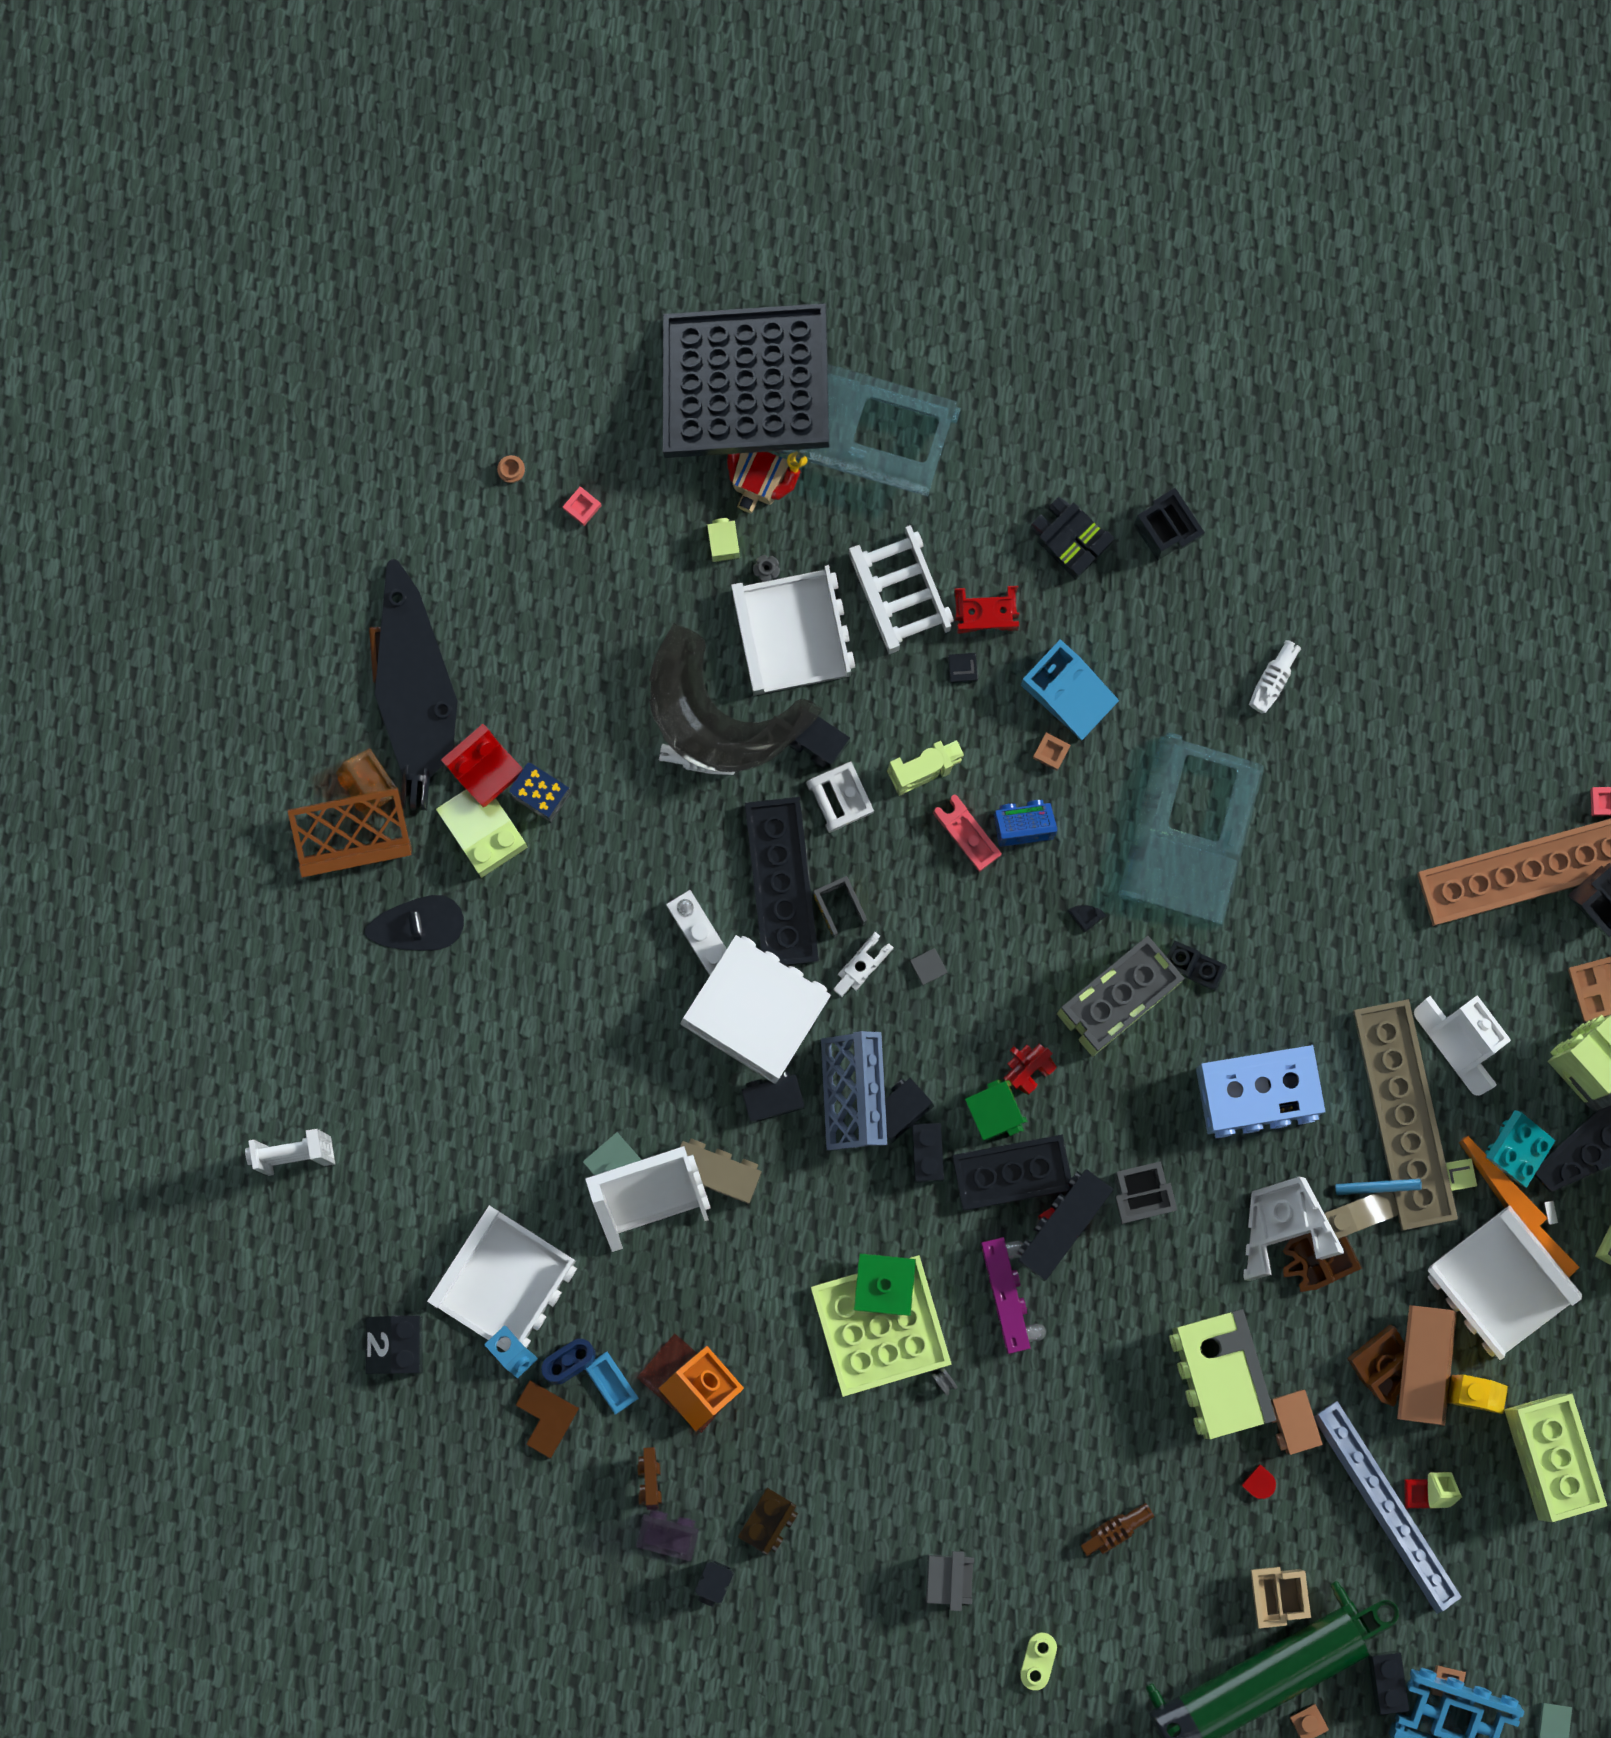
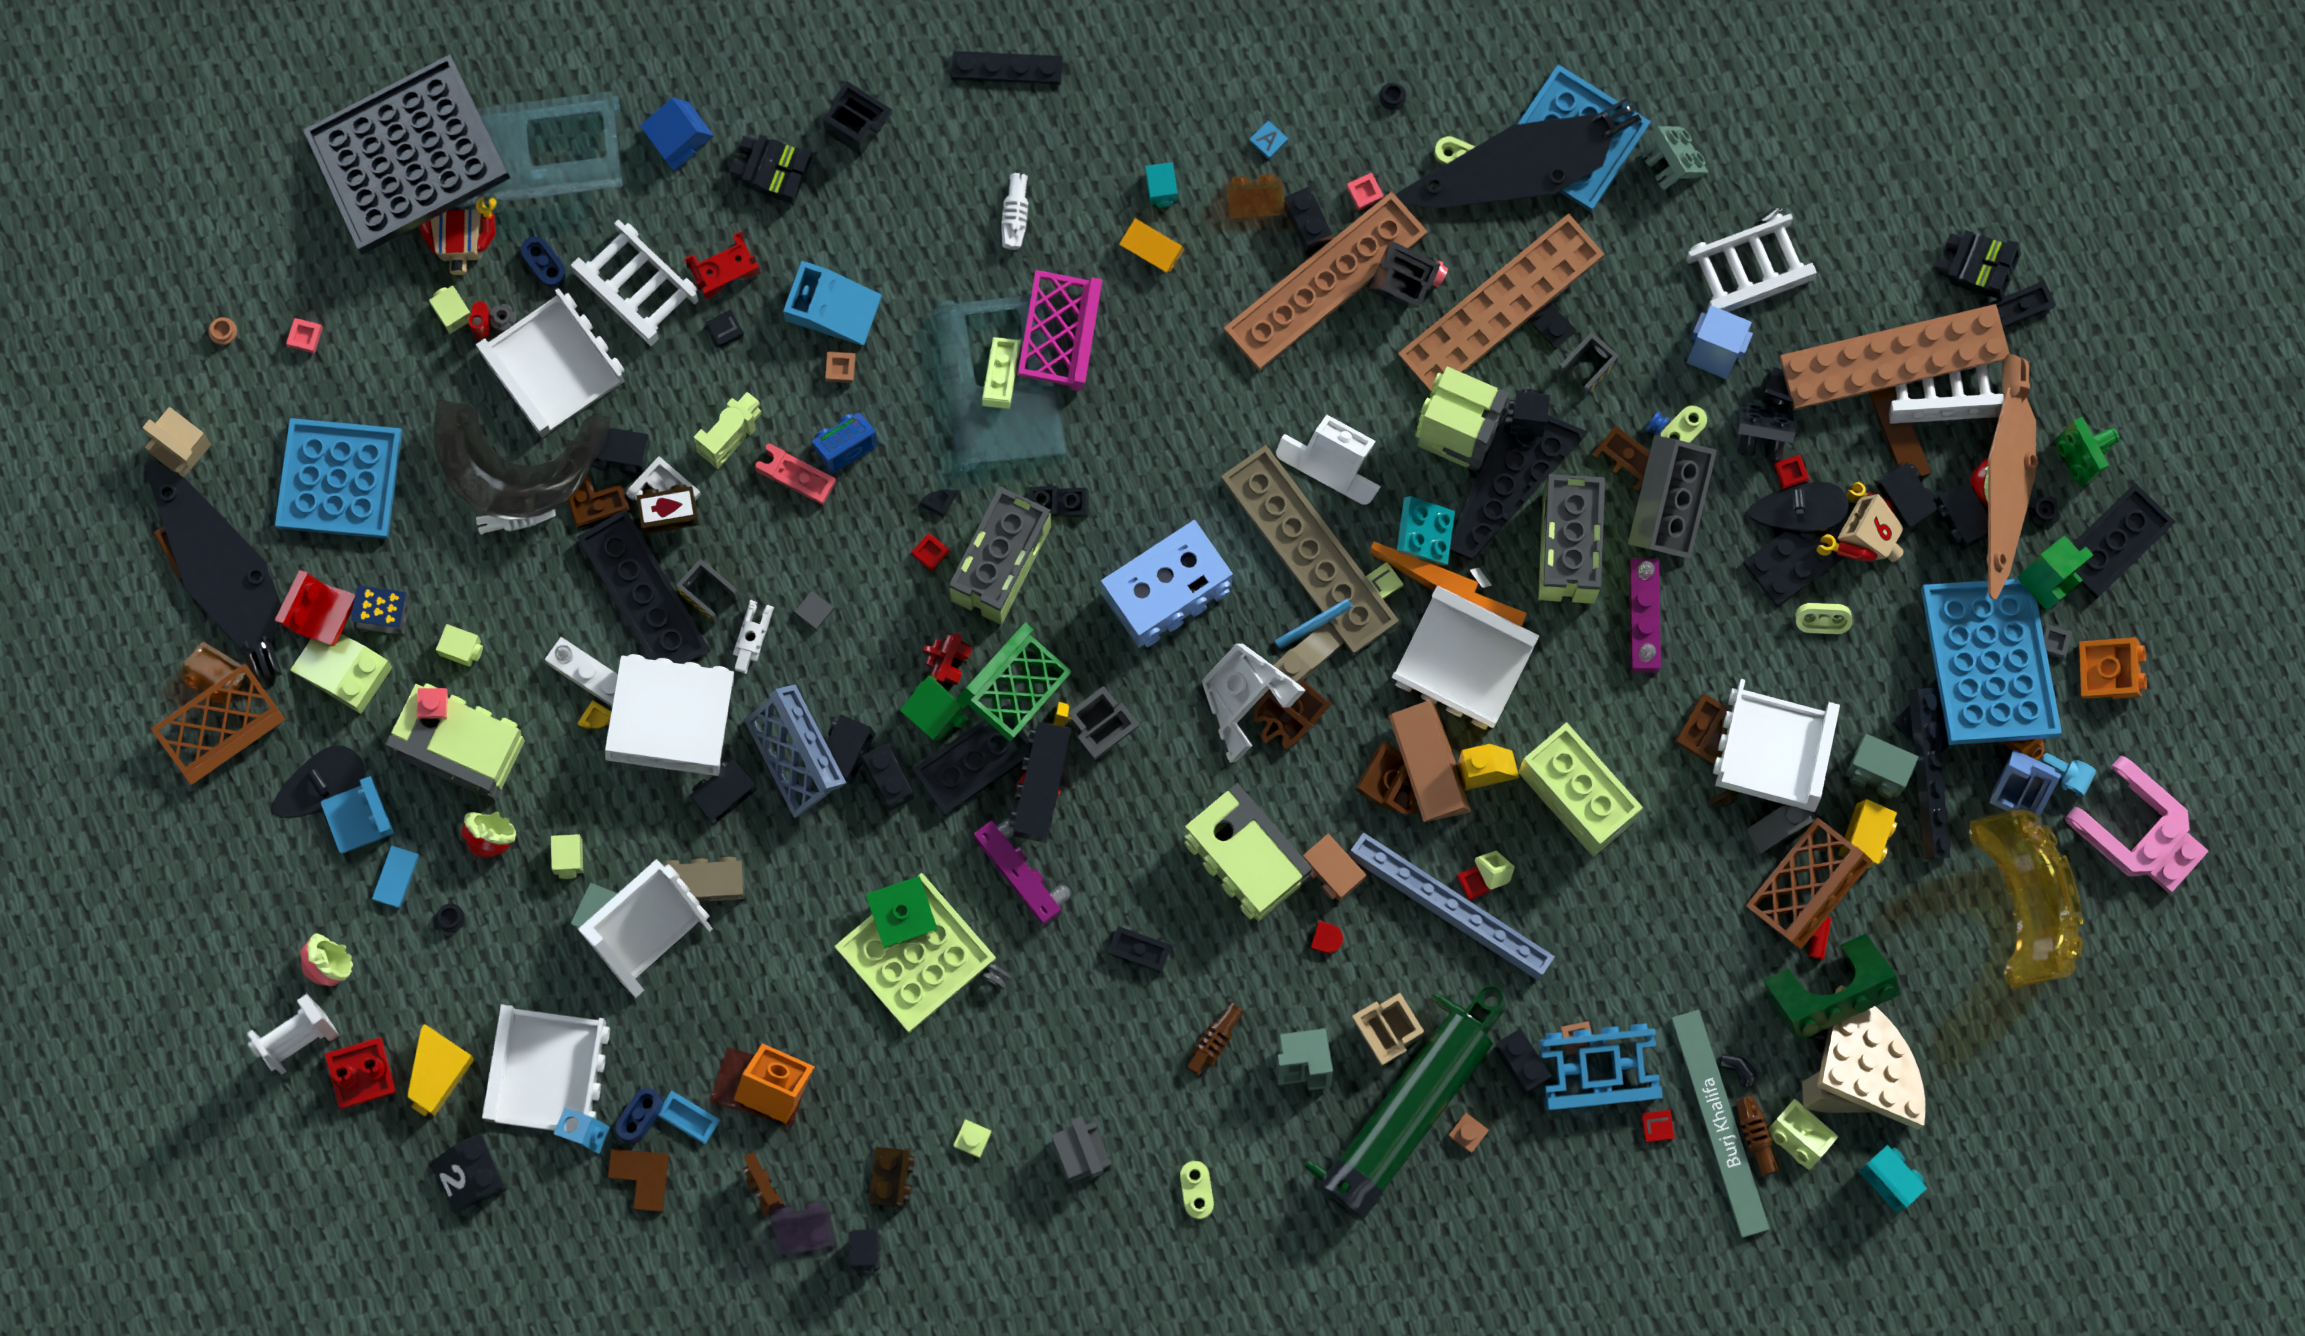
camera: 25 degrees left, 5 degrees down
none -> tan plate [142,407,211,477]
none -> dark azure plate [275,418,402,539]
none -> yellowish green hair [301,934,353,986]
none -> dark azure bracket [321,776,394,854]
none -> red plate [325,1037,397,1110]
none -> dark azure tile [372,845,419,909]
none -> yellowish green piece [386,684,525,801]
none -> yellow slope [408,1024,475,1116]
none -> coral plate [417,688,448,719]
none -> yellowish green brick [436,624,483,667]
none -> black plate [436,903,465,932]
none -> yellowish green hair [461,812,516,858]
none -> red piece [468,301,490,340]
none -> dark blue plate [521,236,566,287]
none -> yellowish green brick [551,835,583,879]
none -> reddish brown tile [560,467,630,528]
none -> yellow tile [577,700,612,729]
none -> brick [636,484,699,535]
none -> blue plate [640,97,714,170]
none -> red tile [910,532,950,572]
none -> black plate [952,51,1063,85]
none -> yellowish green plate [954,1120,992,1158]
none -> green fence [955,622,1072,741]
none -> yellowish green tile [982,337,1021,409]
none -> dark pink fence [1017,270,1102,392]
none -> yellow tile [1052,702,1069,727]
none -> black plate [1108,926,1172,973]
none -> light orange hinge [1119,218,1184,273]
none -> teal brick [1145,162,1178,208]
none -> clear orange bracket [1226,174,1284,218]
none -> dark azure tile [1249,120,1288,160]
none -> sand green plate [1277,1028,1333,1090]
none -> black brick [1283,186,1333,255]

